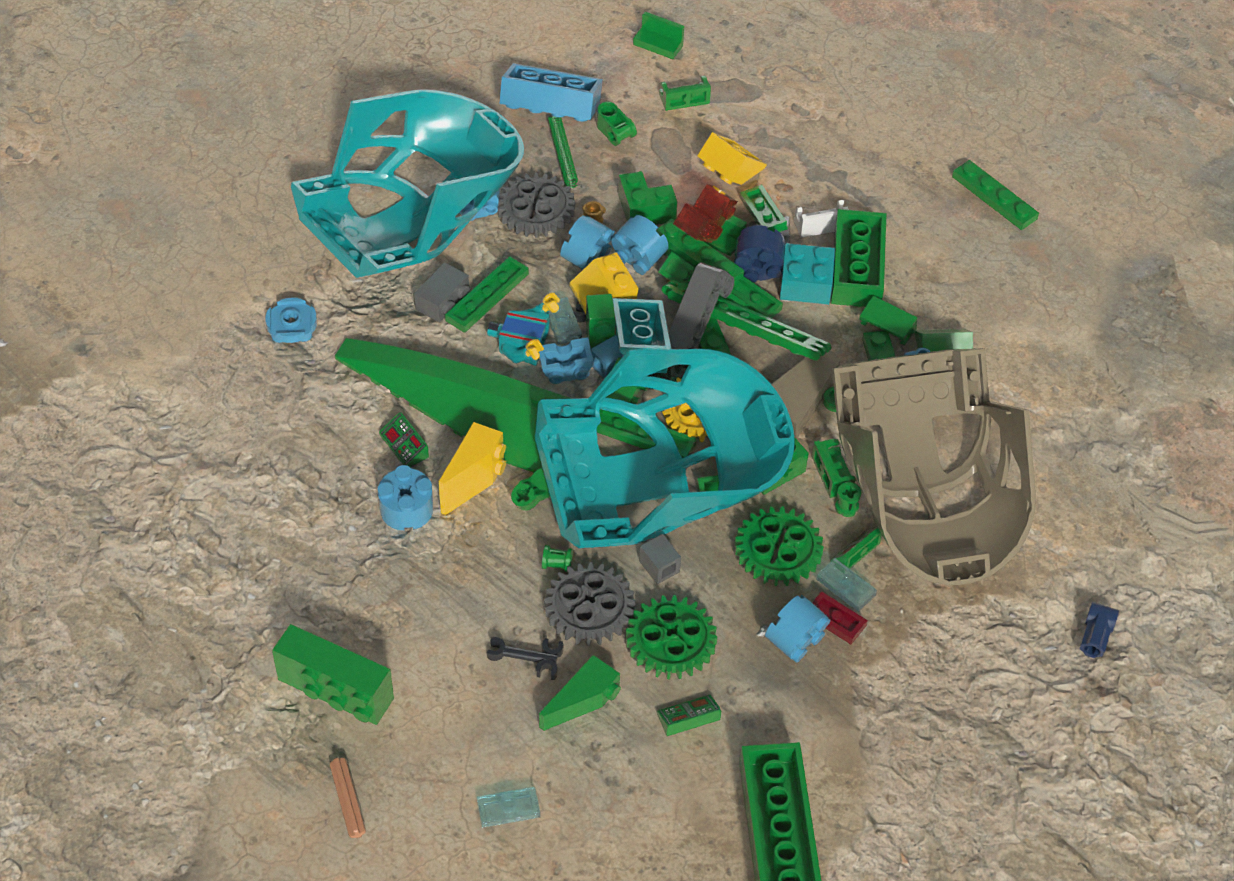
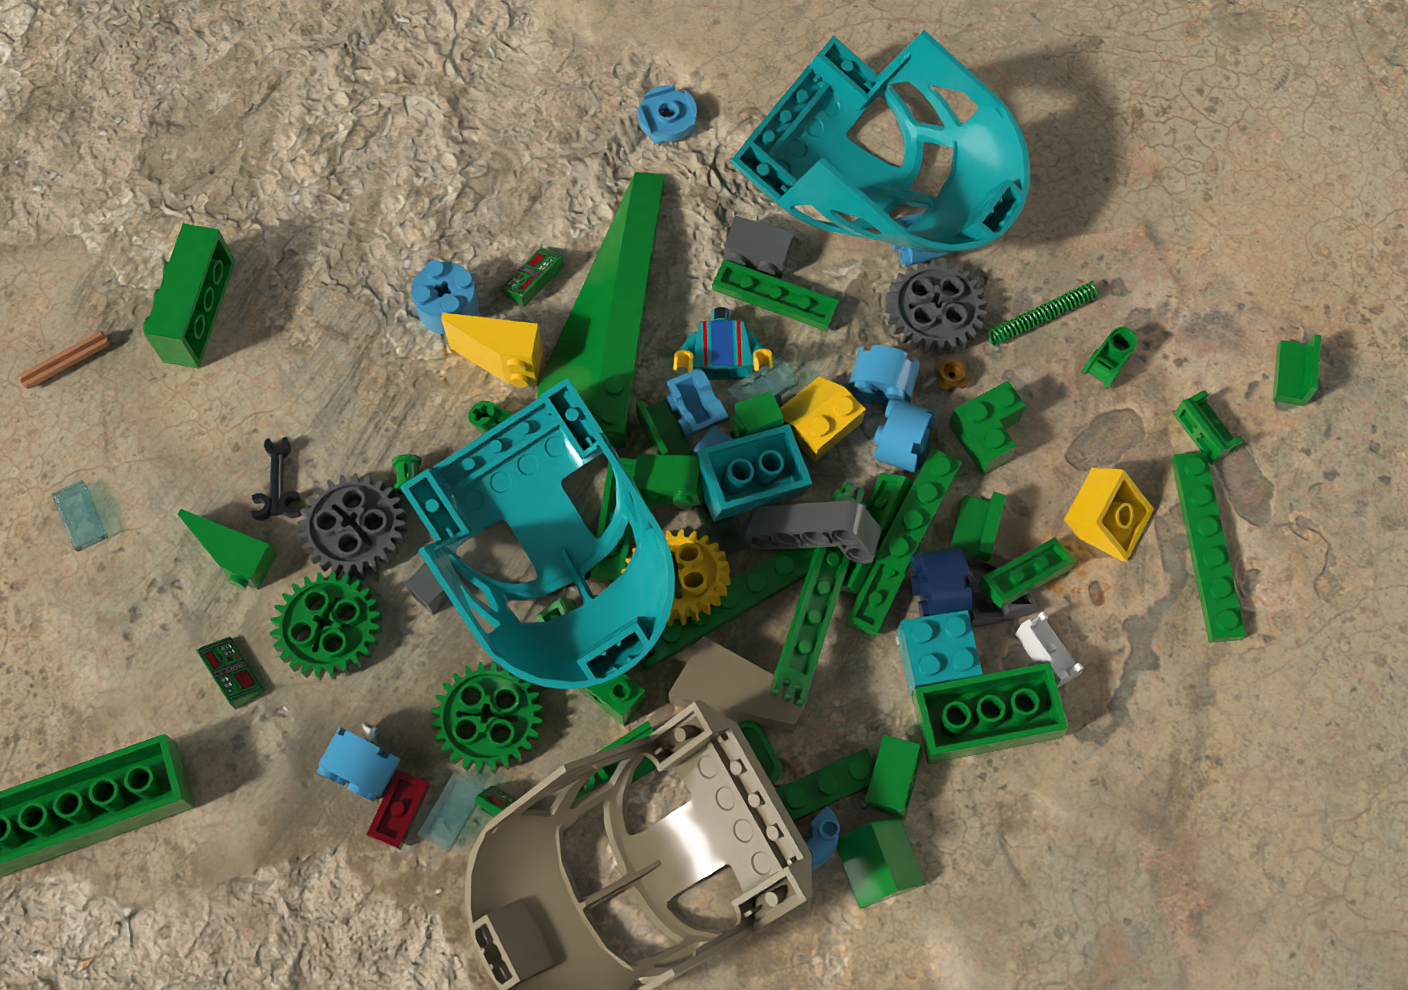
camera: 75 degrees right, 15 degrees up
dark azure brick [499,63,603,122] -> none
clear red brick [673,184,738,243] -> none
green plate [952,160,1039,231] -> none
none -> green panel [636,399,692,456]
none -> green plate [1171,452,1246,643]

